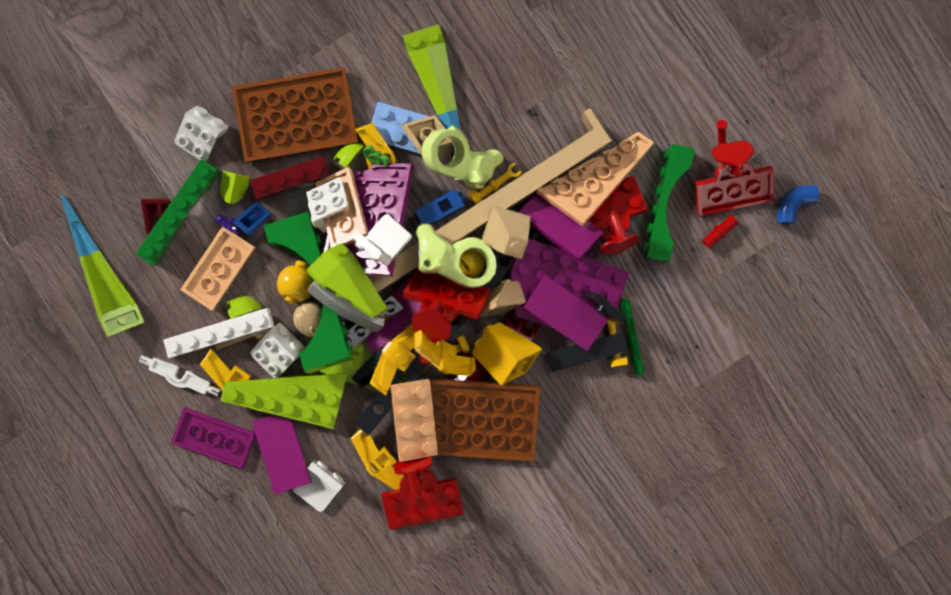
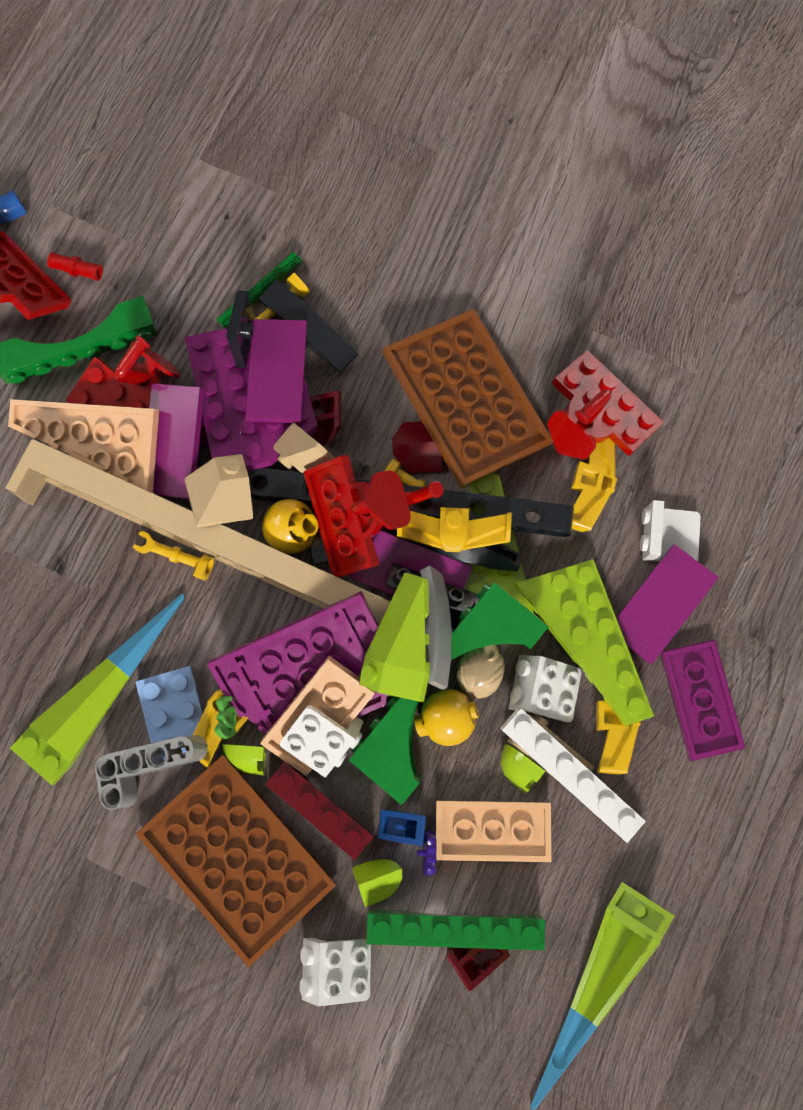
camera: 130 degrees left, 10 degrees down
white piece [139,355,221,397] -> none
white bracket [351,215,411,266] -> none
light nougat plate [390,379,438,462] -> none
tan slope [402,115,454,160] -> none
yellow plate [414,330,476,377] -> none
blue brick [415,189,466,225] -> none
yellowish green animal [416,224,496,288] -> none
yellowish green animal [422,125,504,190] -> none
yellow slope [472,322,542,386] -> none
none -> light grey beam [95,735,208,810]

